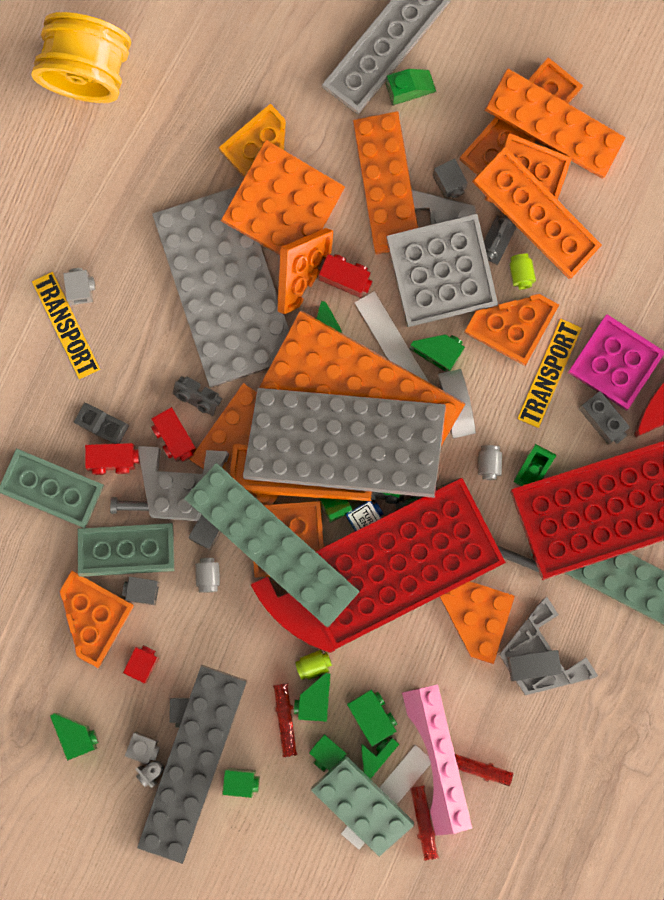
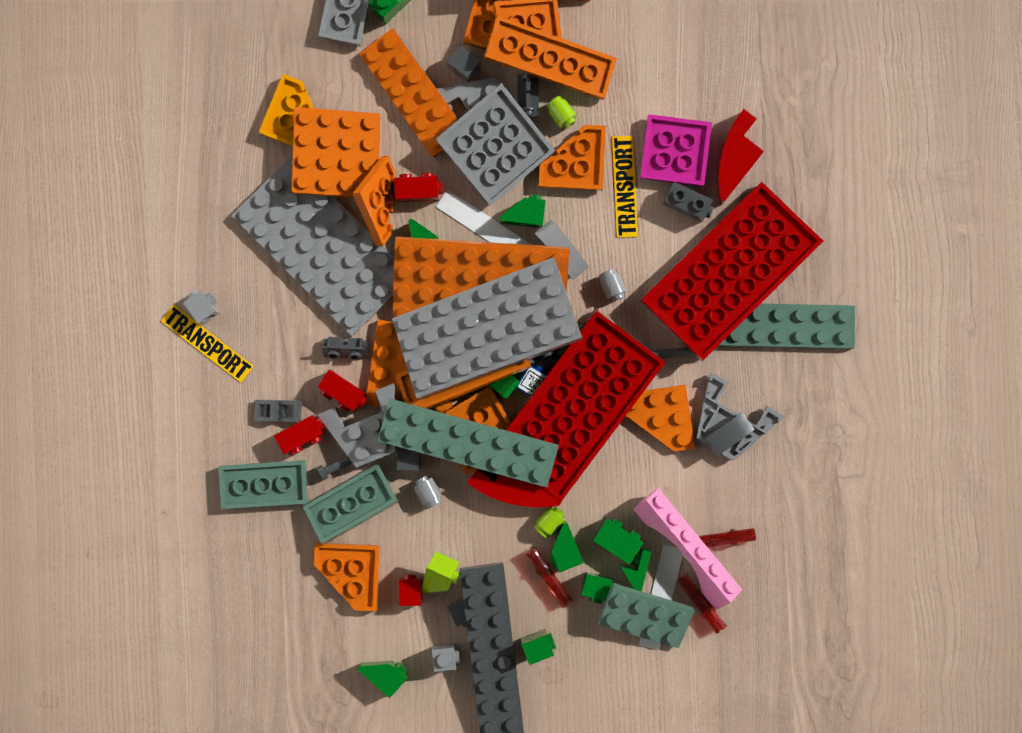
camera: 20 degrees left, 5 degrees up
yellow wheel [31,12,131,103] -> none
dark grey brick [122,577,160,606] -> none
light grey hinge [136,761,164,788] -> none
green slope [513,444,556,486] -> none
none -> lime slope [421,552,460,593]

